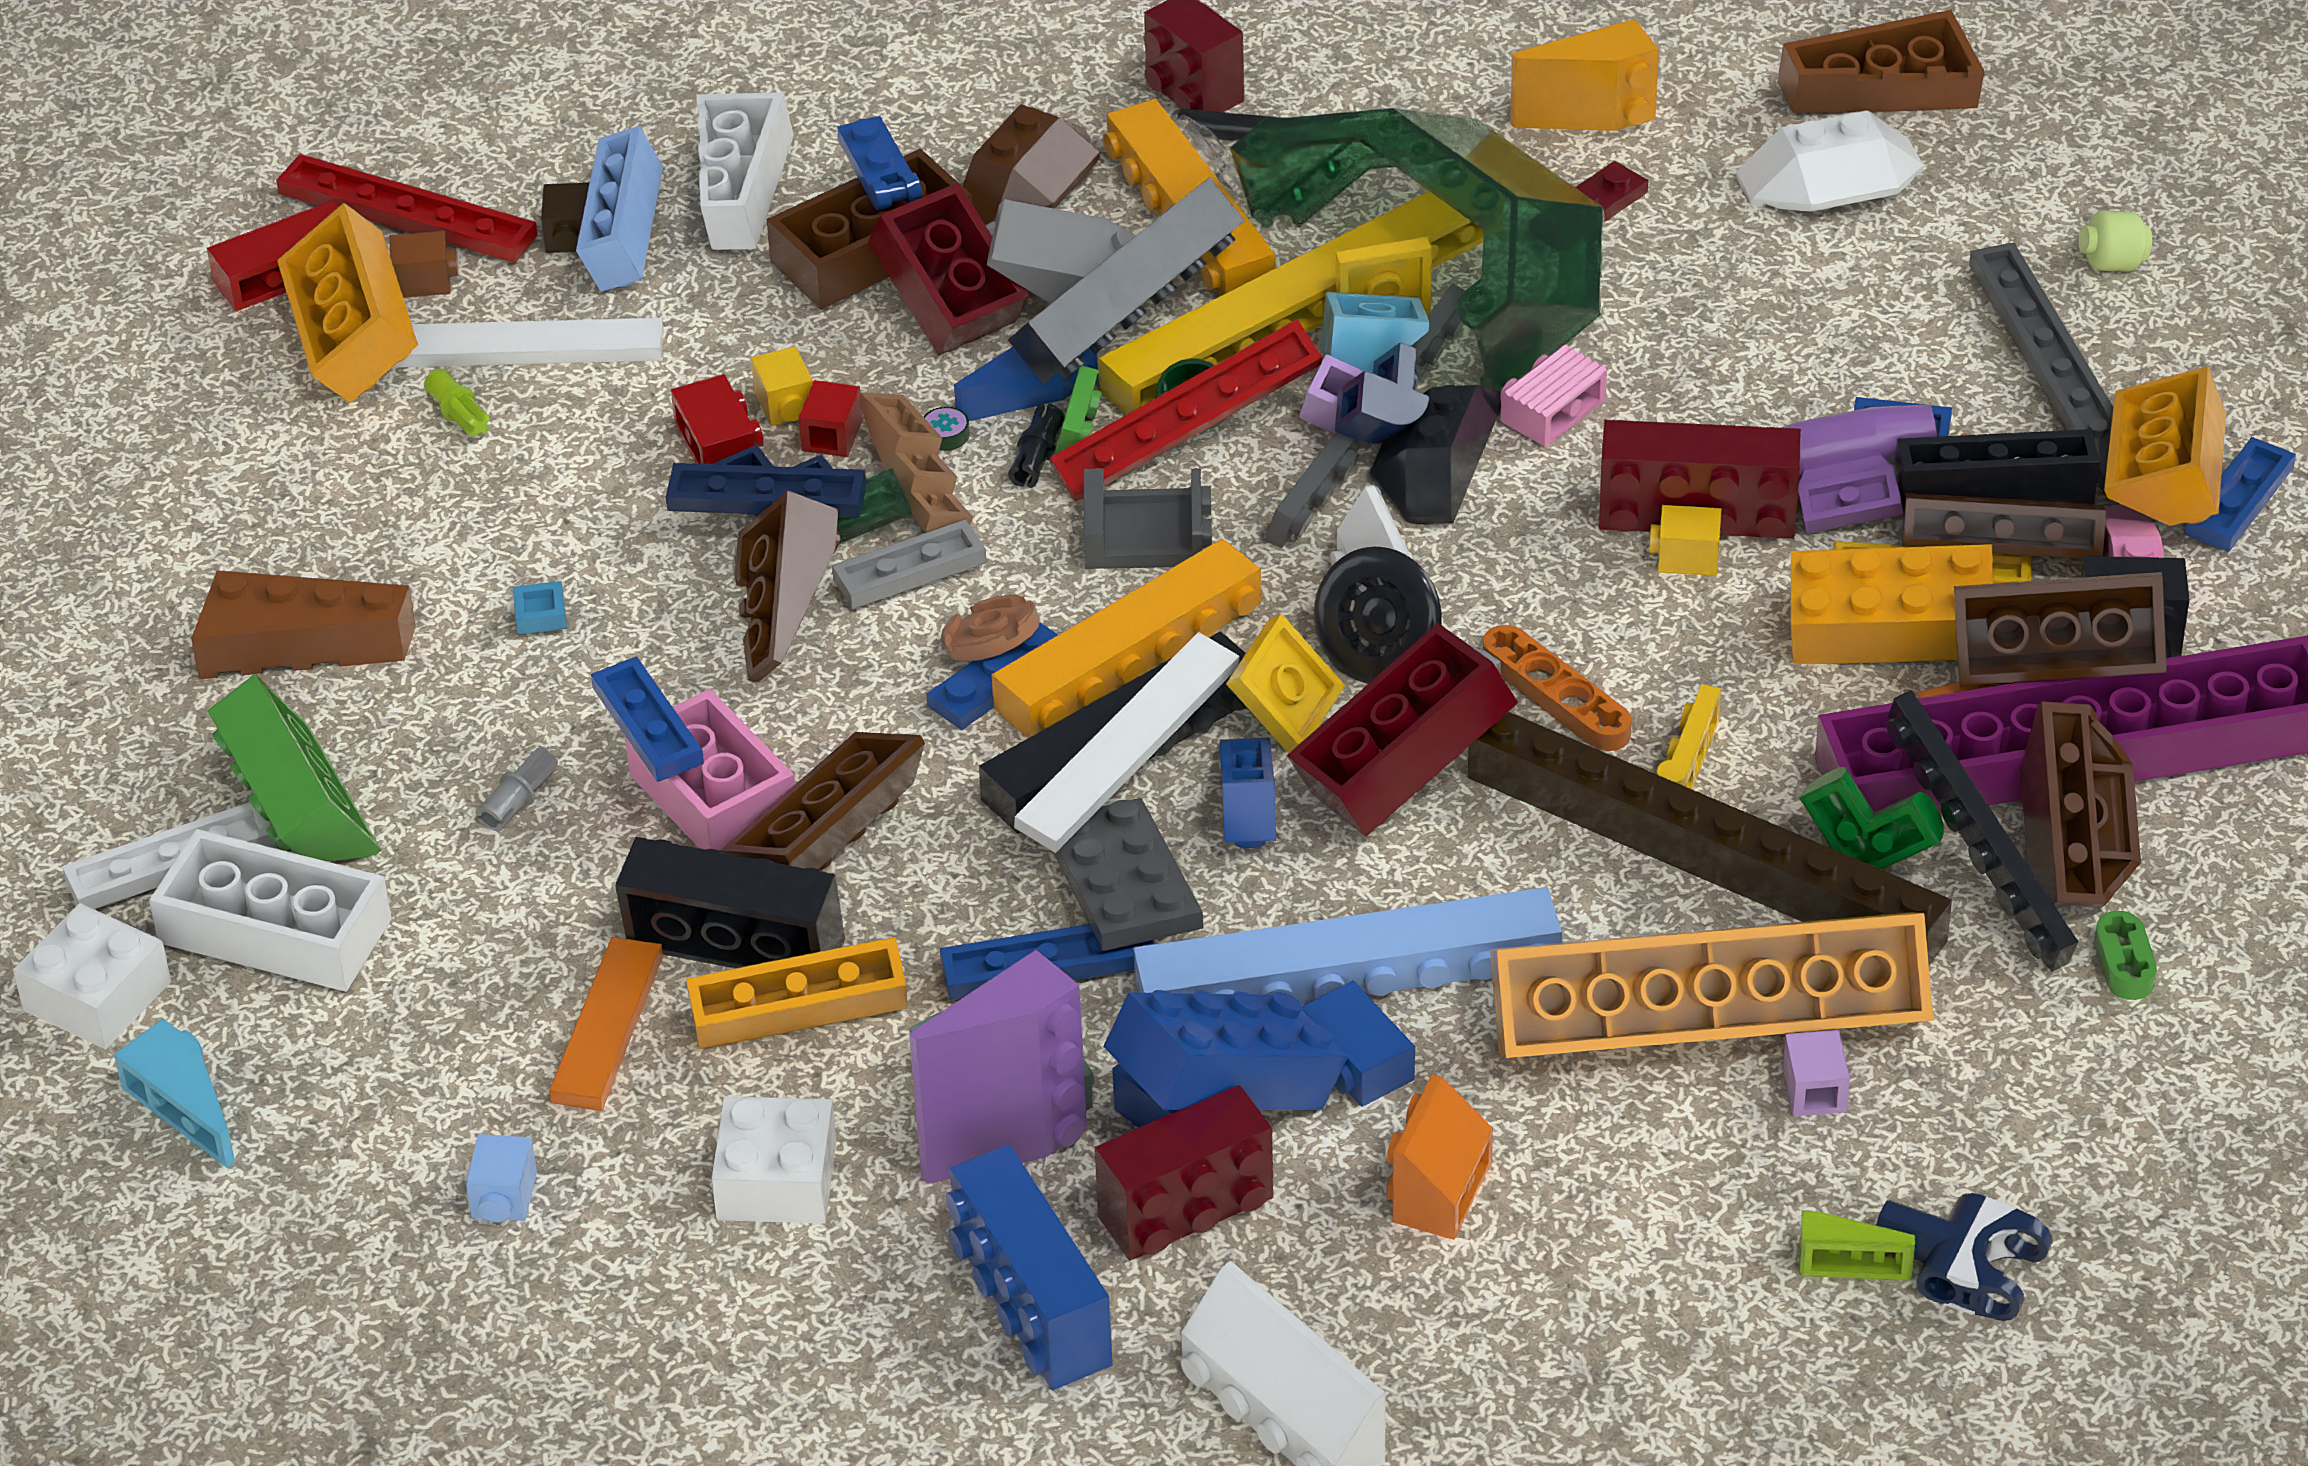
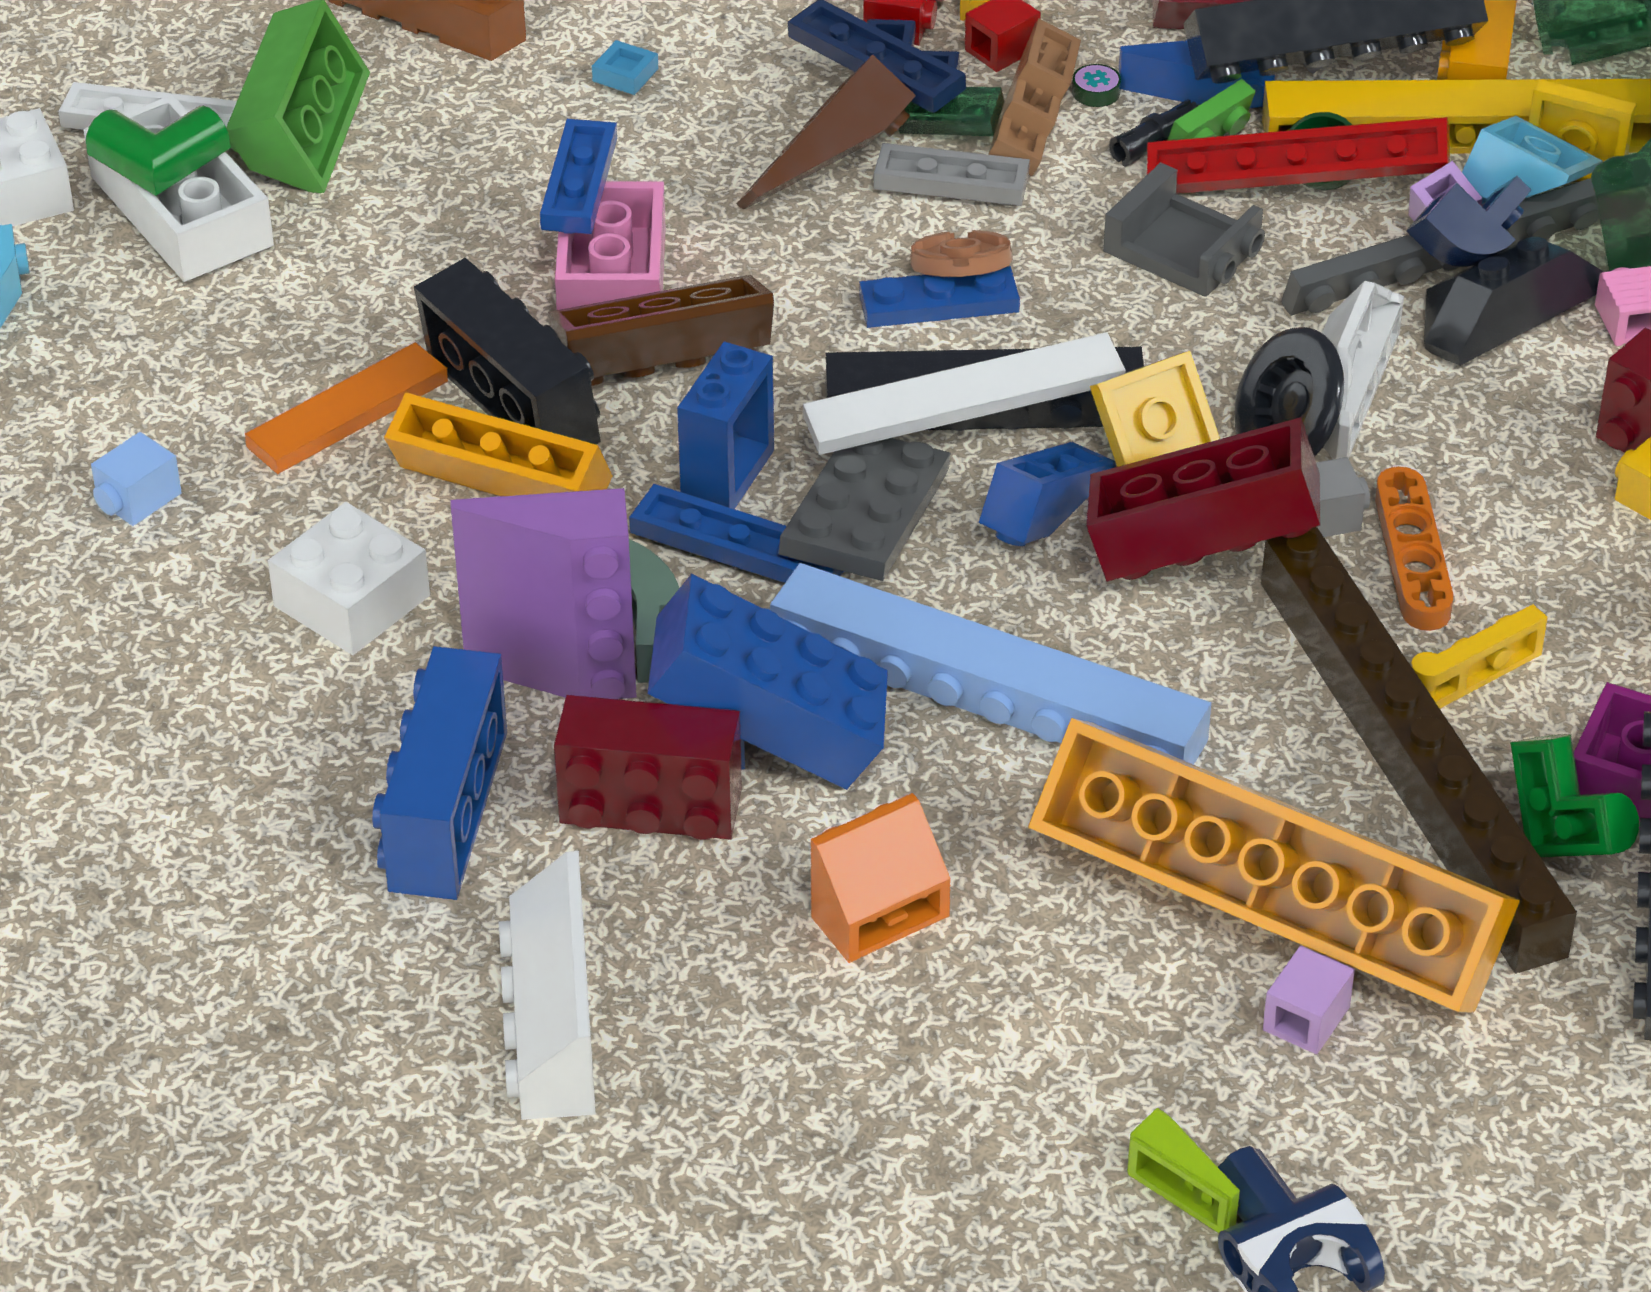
camera: 35 degrees right, 0 degrees up
light grey axle [475,747,558,832] -> none
light orange brick [991,538,1262,738] -> none
blue brick [1302,980,1415,1107] -> none
none -> green brick [86,105,231,196]
none -> blue window [677,342,774,509]

